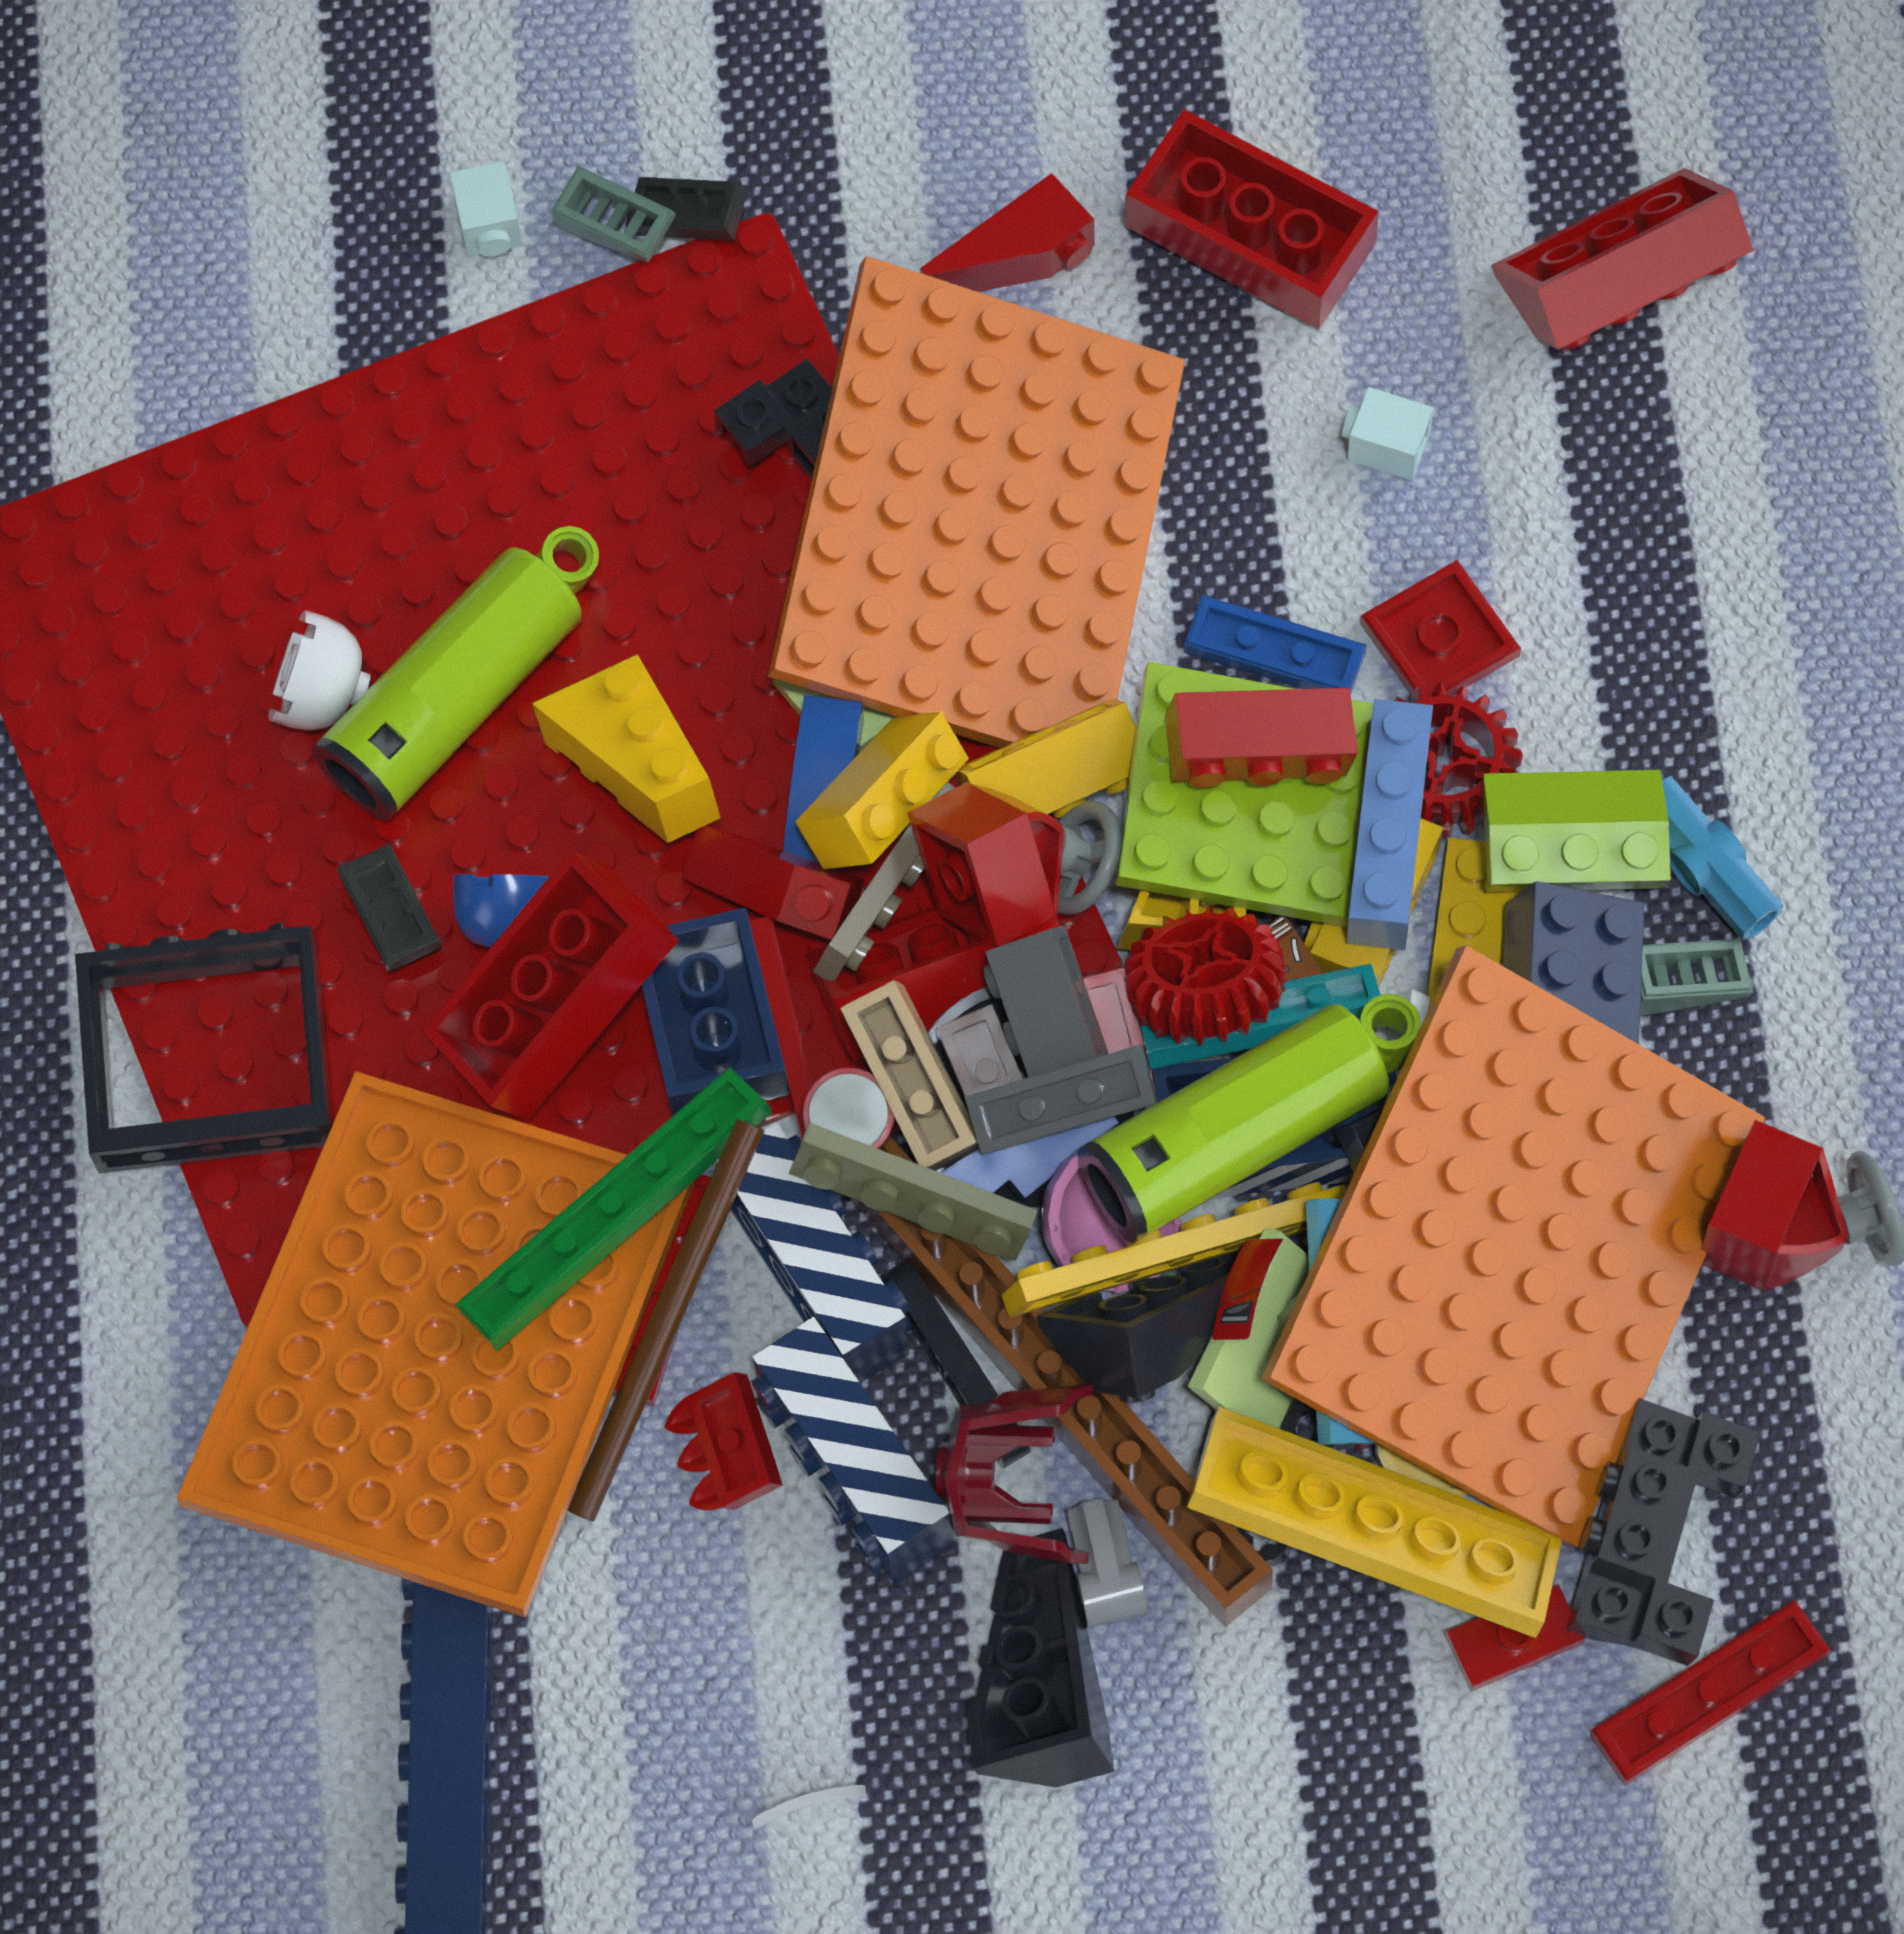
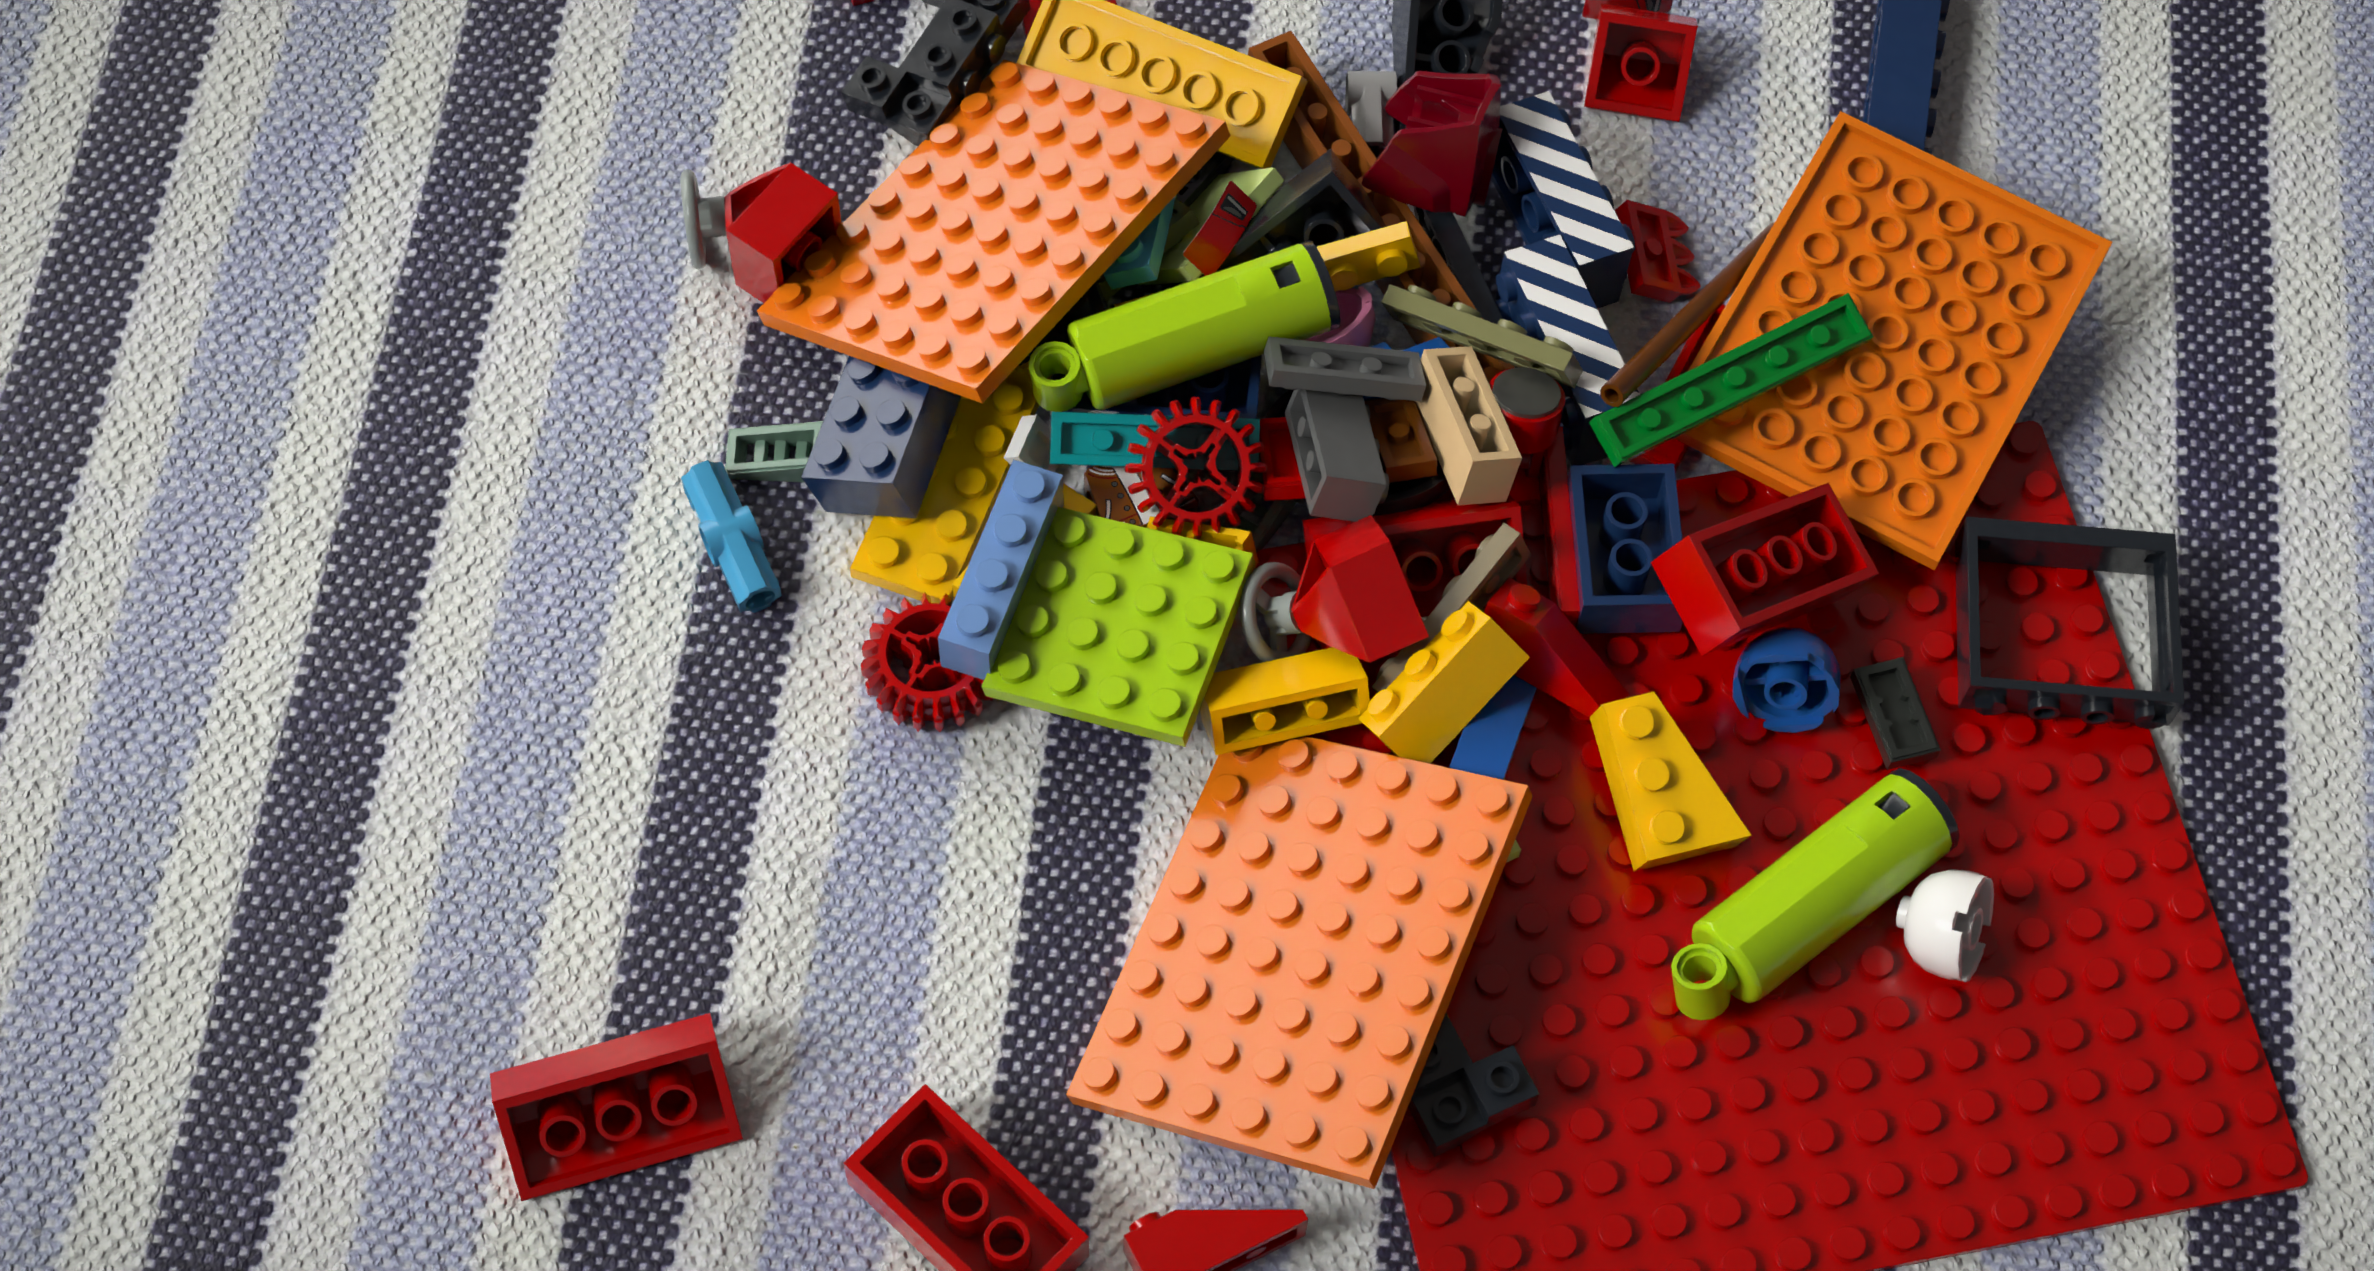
camera: 175 degrees left, 5 degrees down
red brick [1165,688,1358,788] -> none
blue tile [1184,595,1367,694] -> none
light aqua brick [1341,387,1433,481] -> none
red tile [1360,560,1521,697] -> none
lime slope [1483,770,1671,892] -> none
none -> red slope [1584,3,1698,122]

